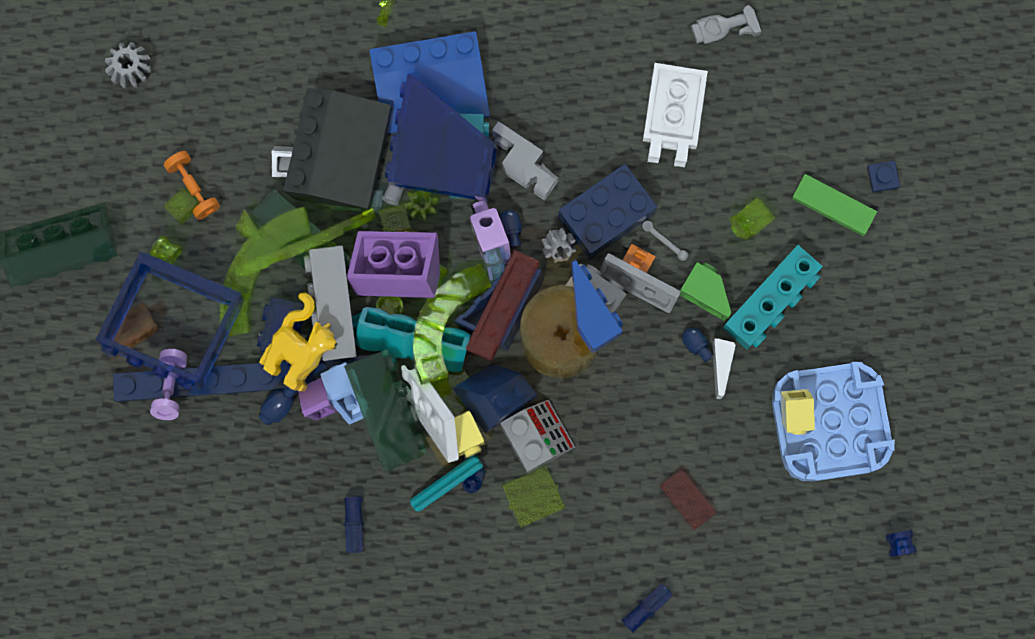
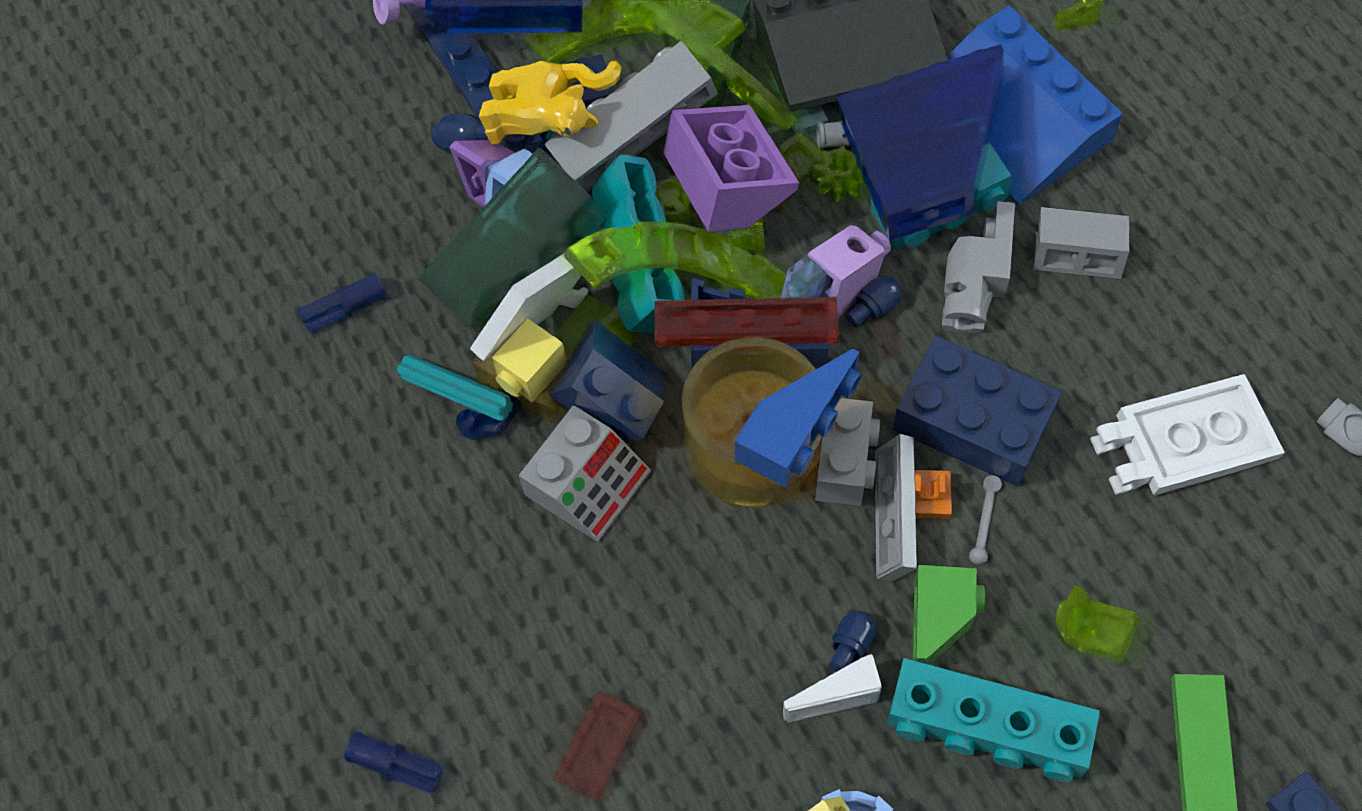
camera: 70 degrees right, 15 degrees down
clear neon green piece [502,466,565,528] -> none
light grey gear [541,228,576,263] -> none
none -> light grey hinge [1033,207,1129,279]

